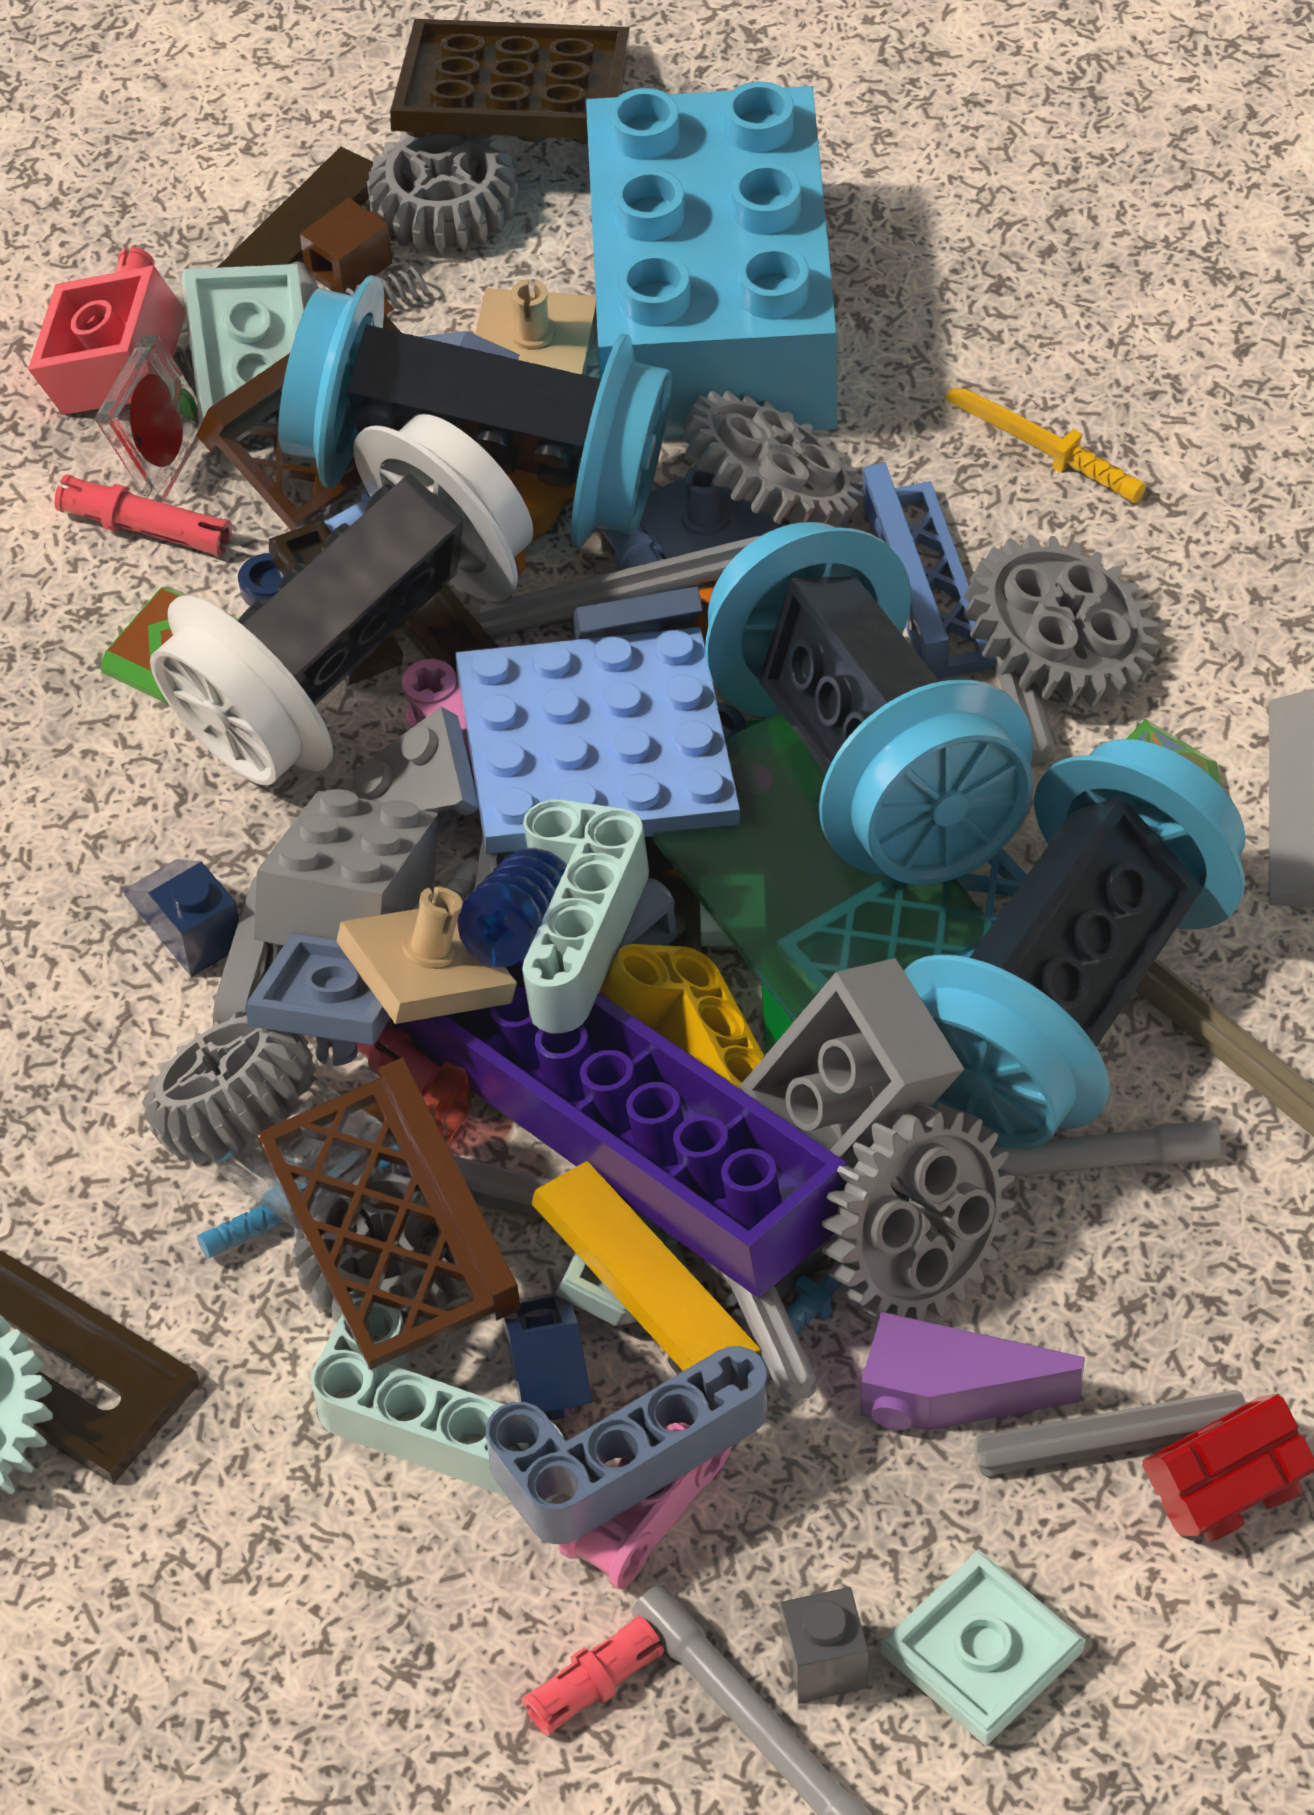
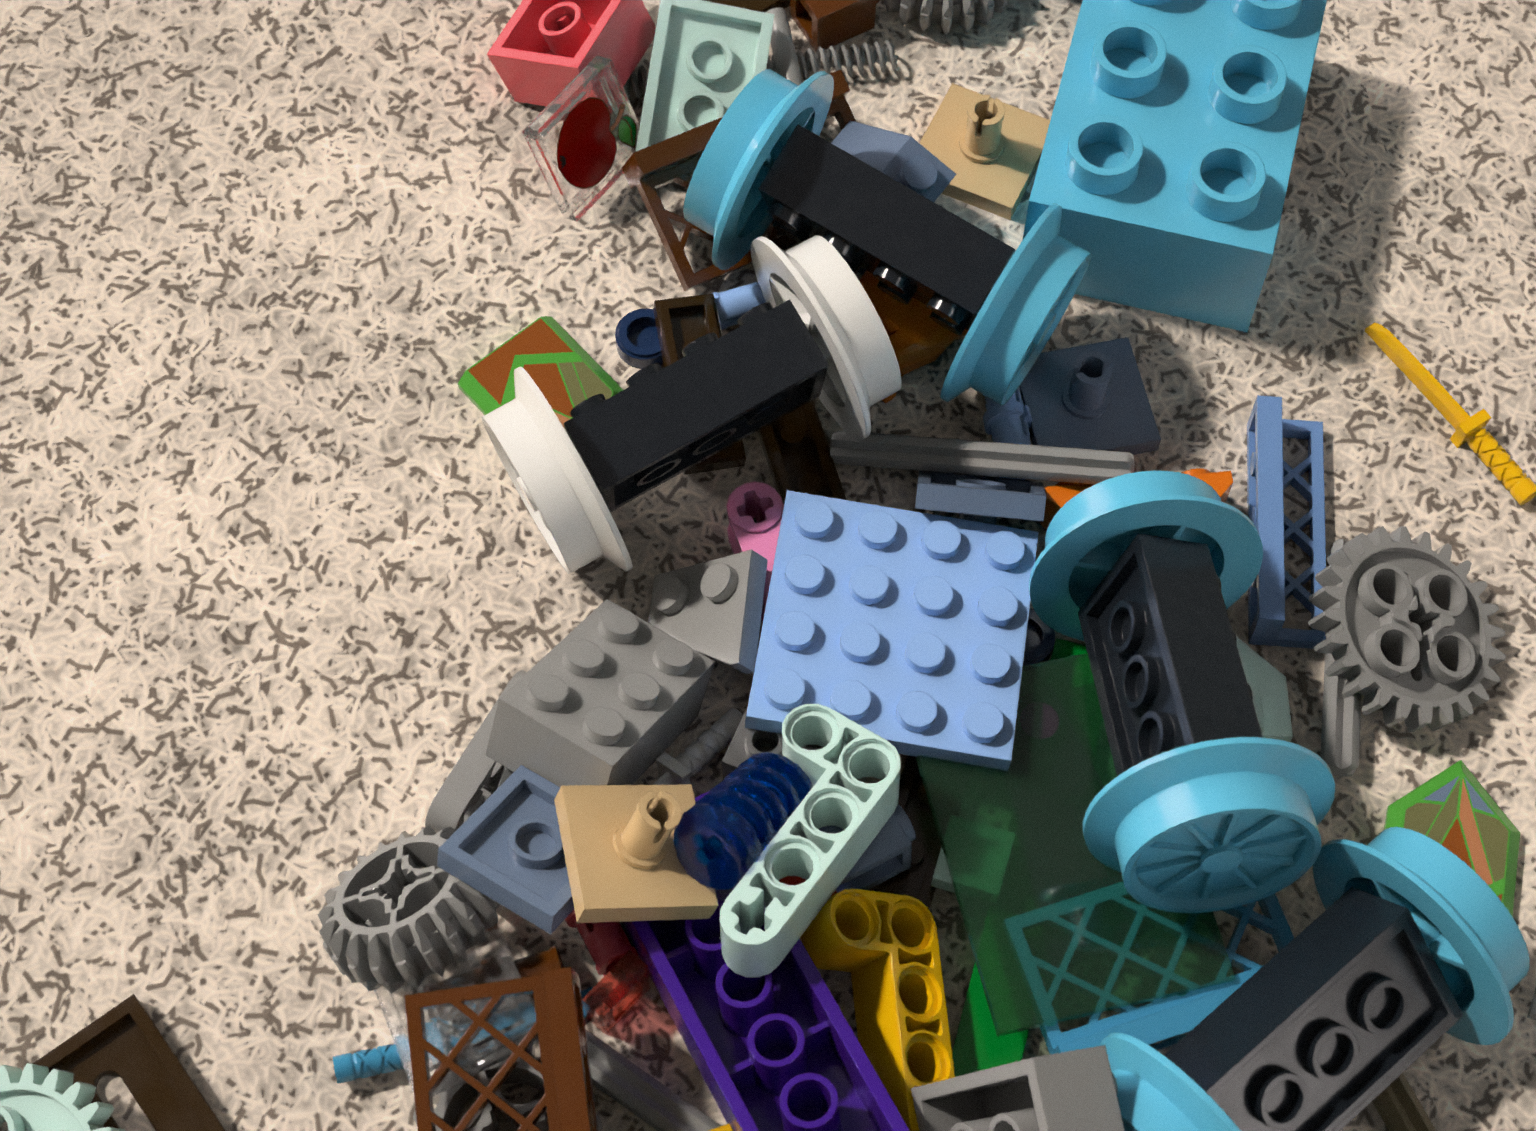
camera: 15 degrees right, 10 degrees up
coral pin [54,474,232,557] -> none
dark blue slope [123,859,239,977] -> none
light grey gear [680,391,864,527] -> none

